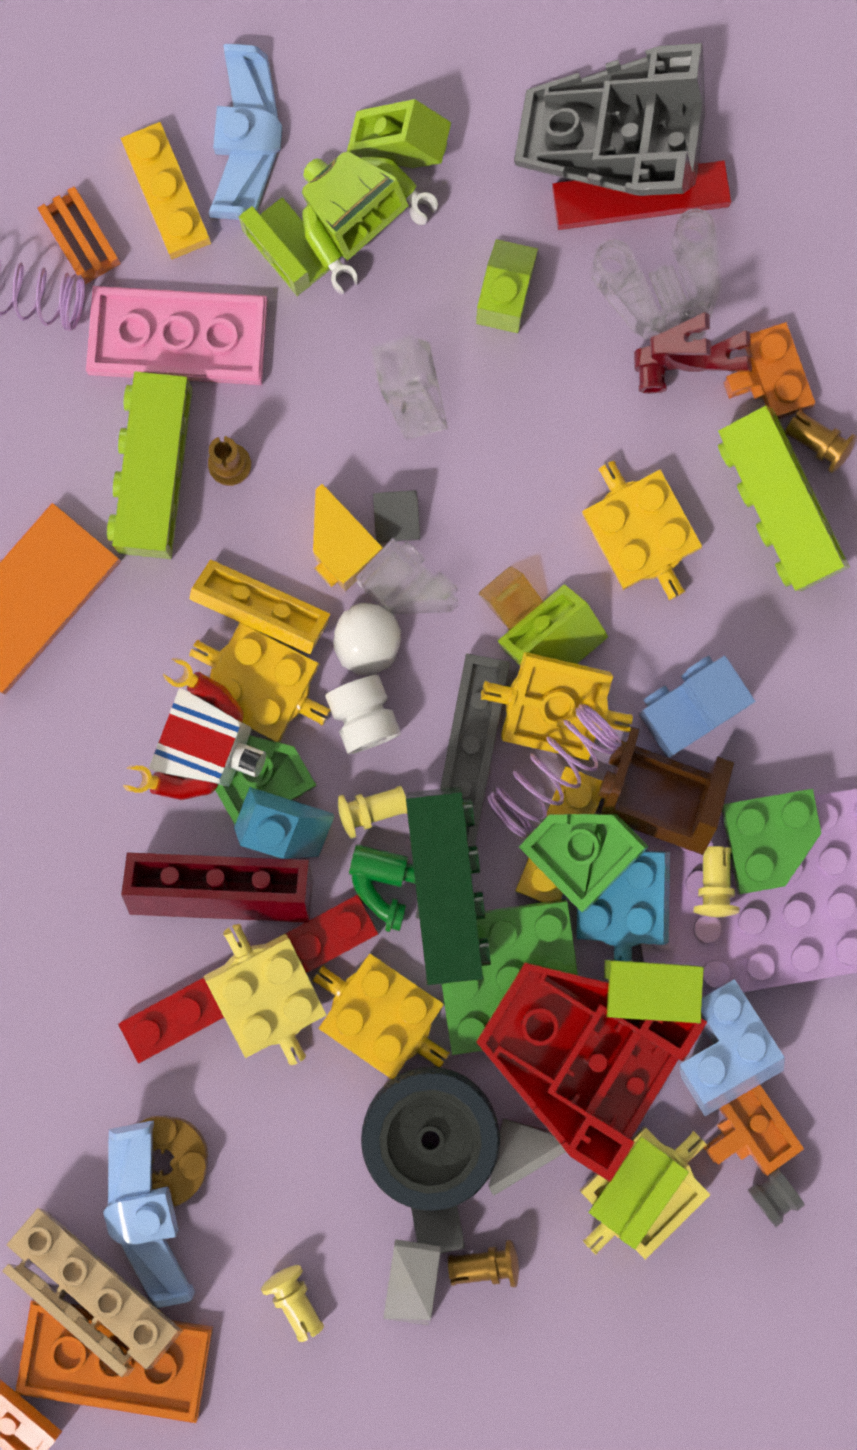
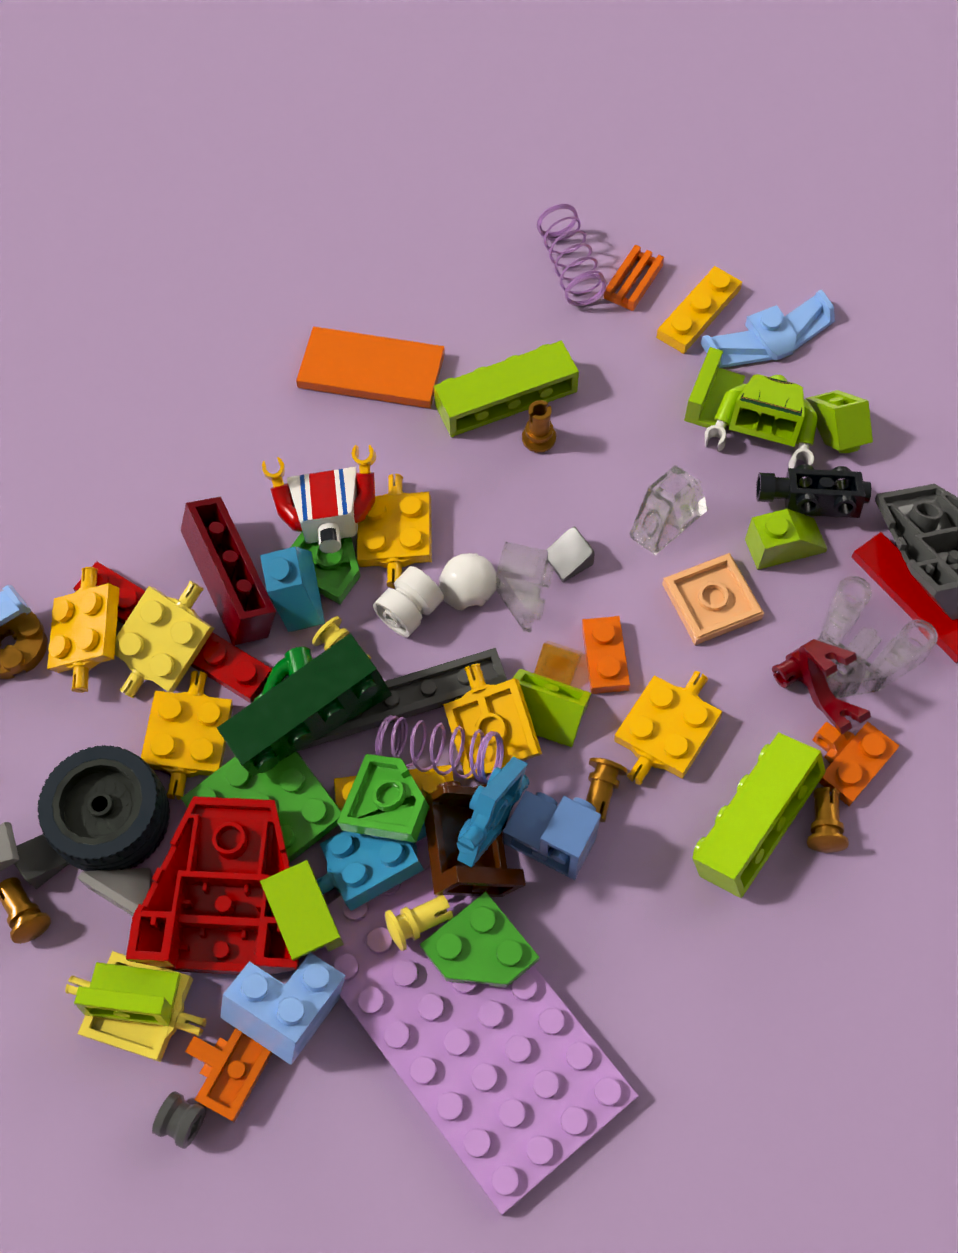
camera: 60 degrees right, 20 degrees down
bright pink tile [86,286,268,385] -> none
yellow plate [189,559,331,654] -> none
yellow slope [313,484,384,592] -> none
none -> yellow plate [47,567,120,693]
none -> dark azure plate [457,756,530,868]
none -> orange plate [582,616,630,694]
none -> pearl gold pin [586,758,628,822]
none -> light nougat tile [662,553,764,645]
none -> black brick [756,464,871,518]

